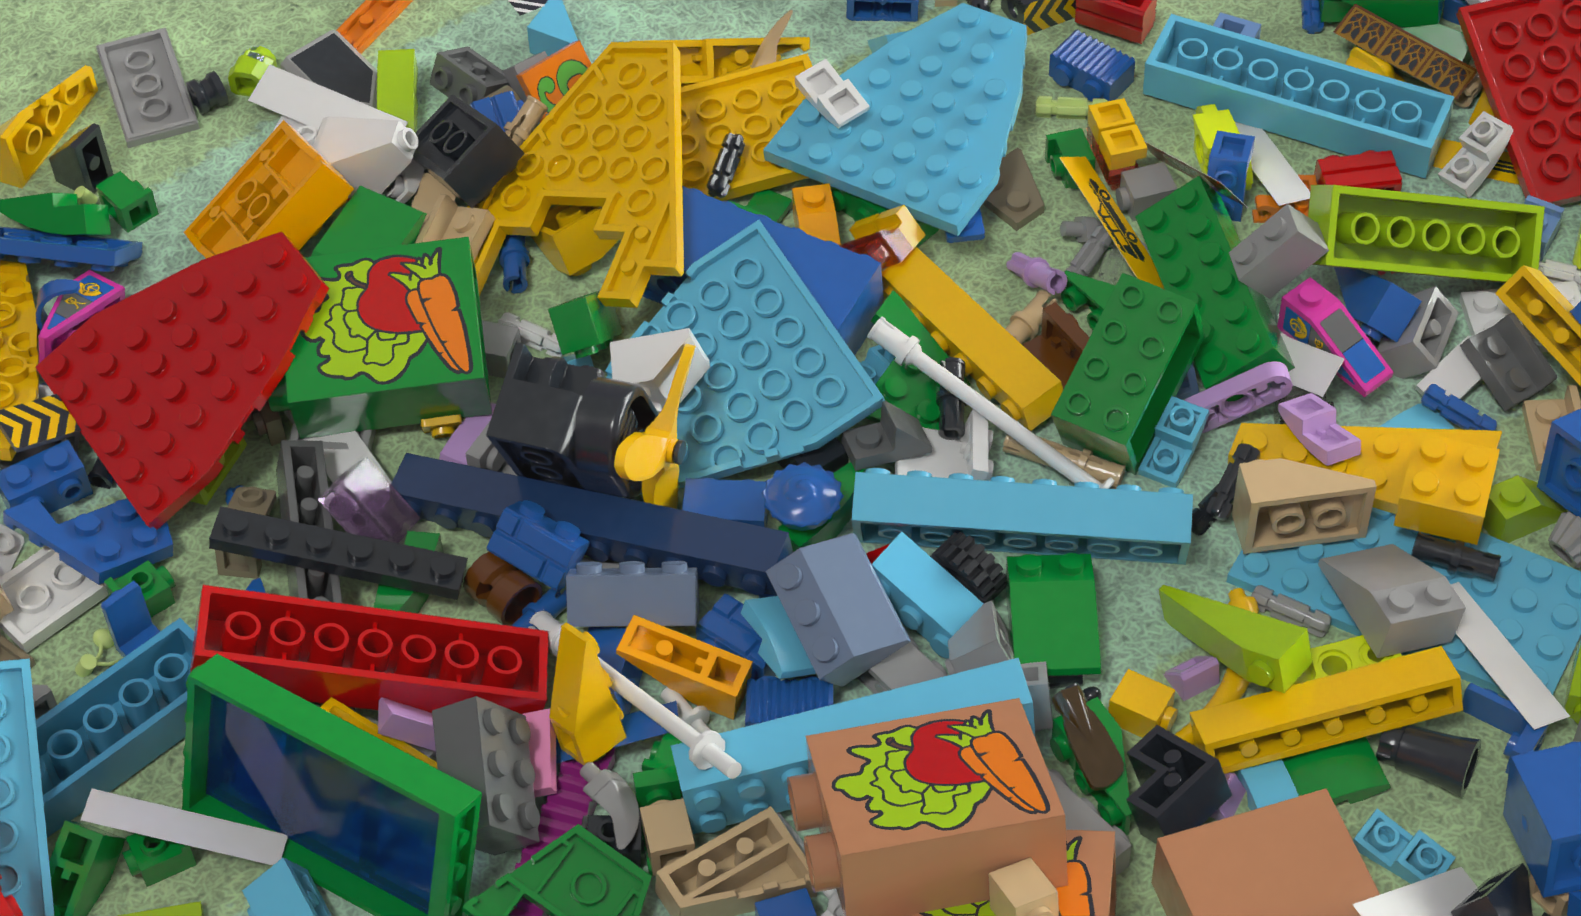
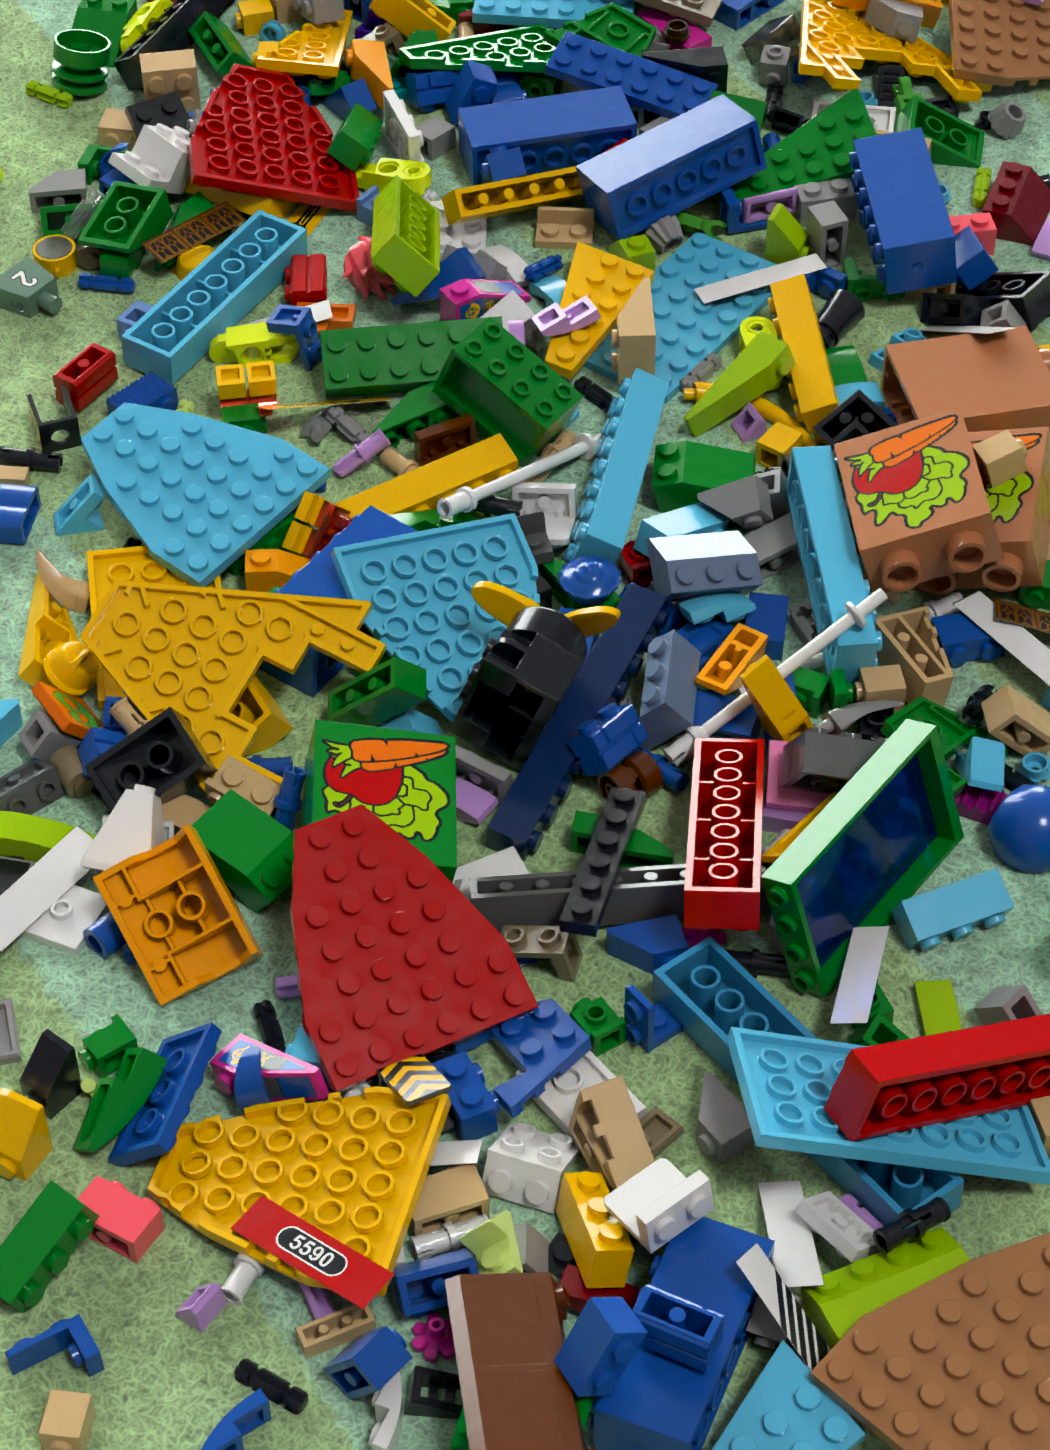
camera: 85 degrees left, 5 degrees down
yellowish green piece [75,628,119,677] -> none
clear purple brick [318,457,420,543] -> none
lavender slope [378,697,436,751] -> none
white slope [610,328,710,415] -> none
white slope [795,59,870,128] -> none
black tyre [930,532,1008,603] -> none
light grey brick [1116,162,1178,222] -> none
sticker [1145,142,1248,208] -> none
black axle [1206,443,1260,521] -> none
light grey brick [1229,204,1329,299] -> none
light grey slope [1318,544,1466,658] -> none
yellow brick [1394,431,1500,545] -> none
black pin [1411,532,1501,582] -> none
white slope [1438,111,1513,198] -> none
dark grey bracket [1460,313,1557,411] -> none

